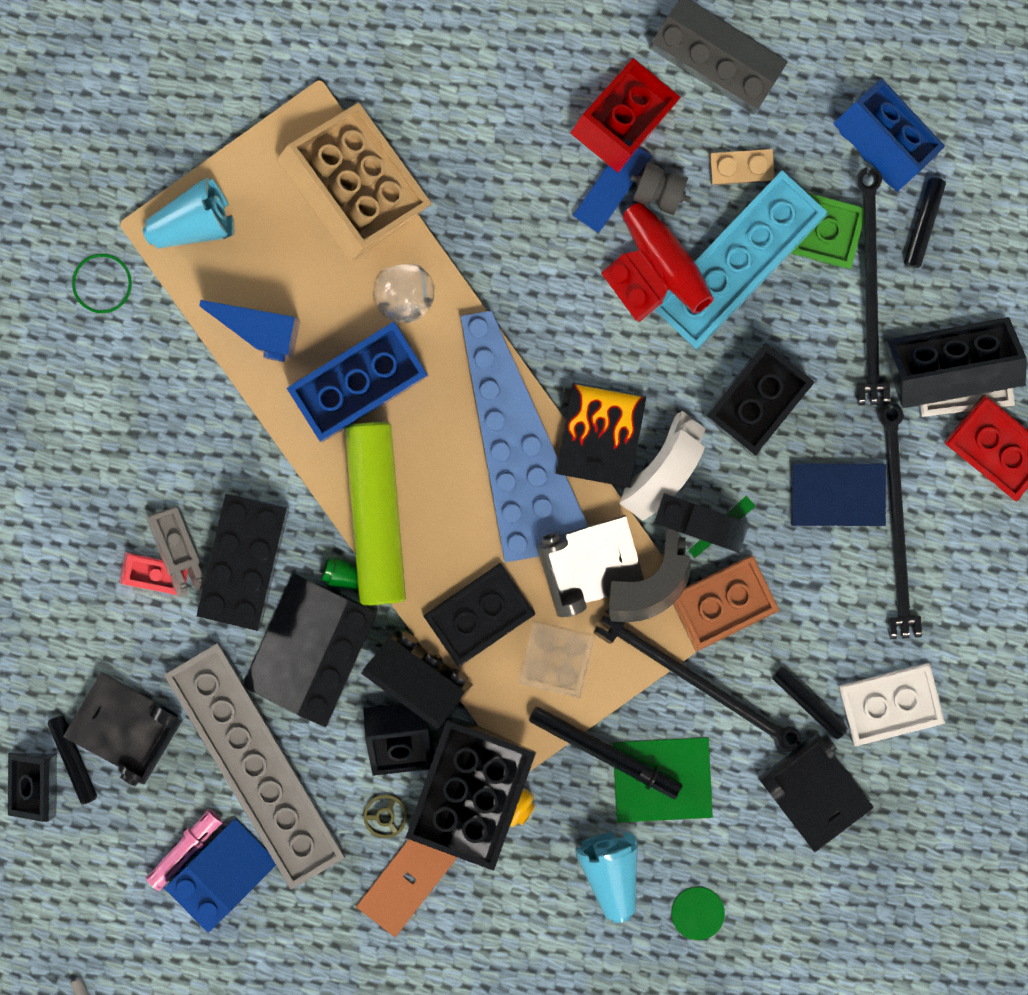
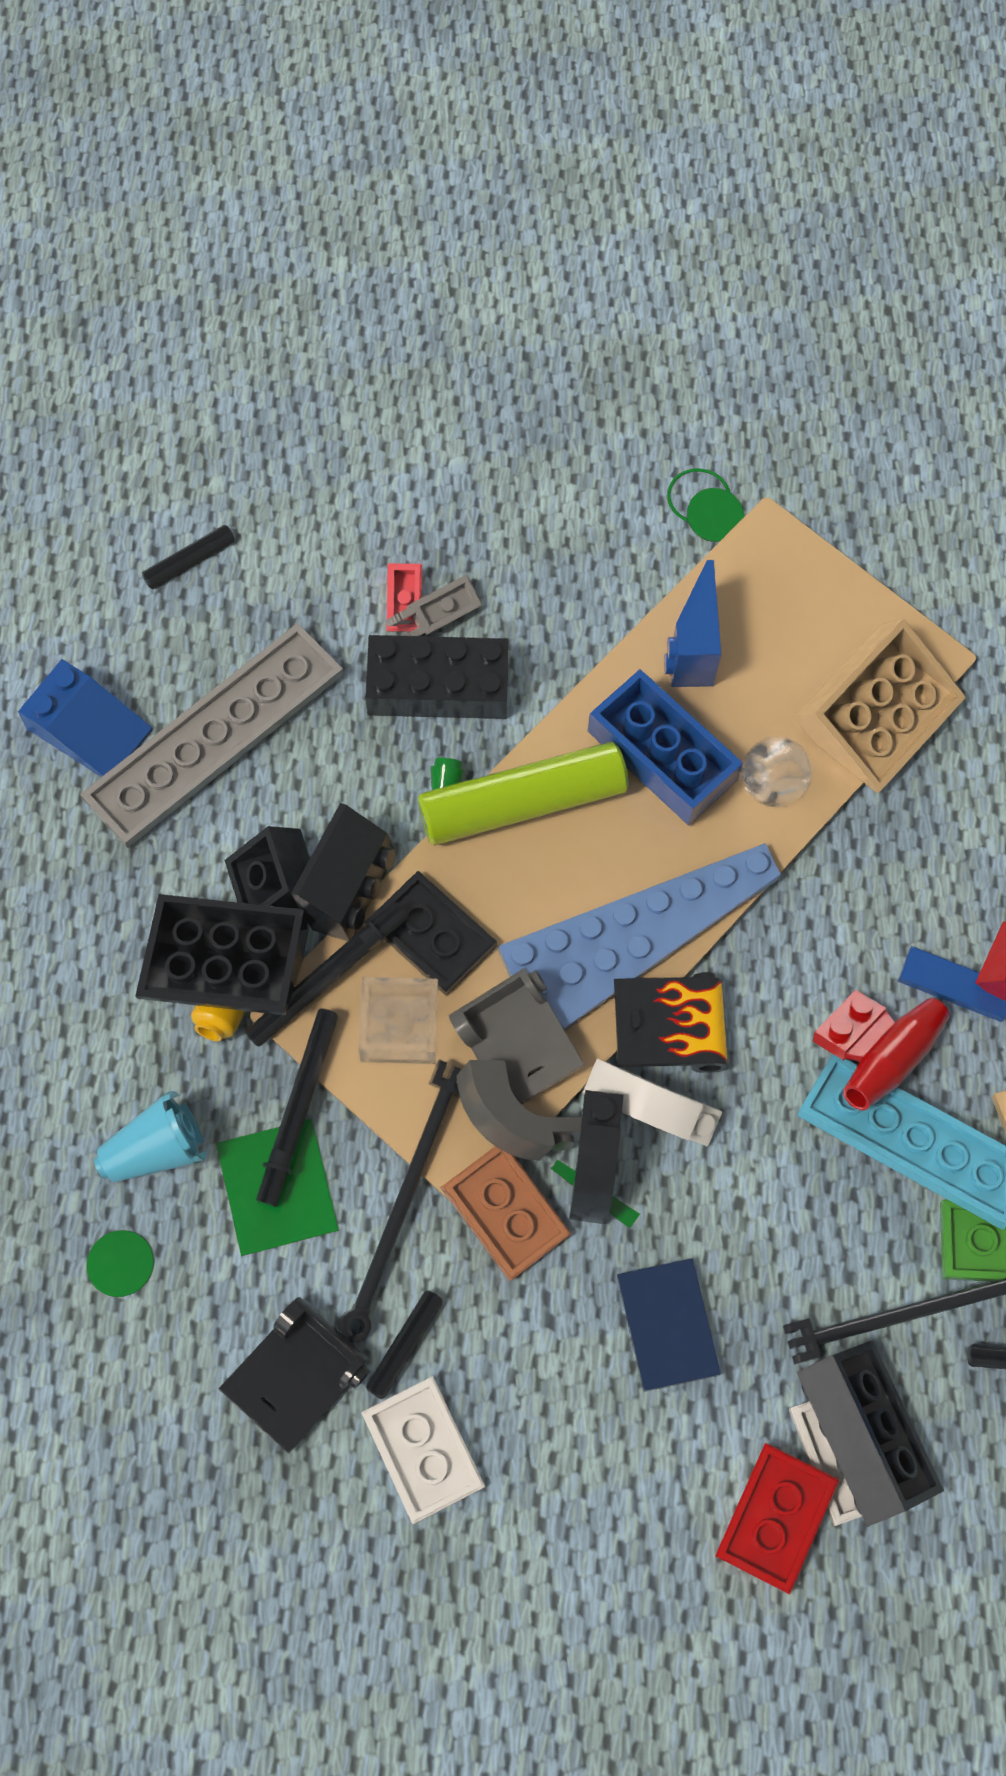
camera: 75 degrees right, 20 degrees down
black slope [8,753,57,822] -> none
black door [63,672,183,786] -> none
medium azure cone [143,178,235,249] -> none
bright pink pin [145,809,223,891] -> none
black slope [244,573,378,728] -> none
nougat piece [356,839,457,937] -> none
olive piece [364,794,407,838] -> none
dark grey wheel [630,162,691,216] -> none
black brick [704,343,815,456] -> none
black hinge [878,403,922,640] -> none
none -> black axle [245,901,408,1047]
none -> green piece [687,488,744,542]

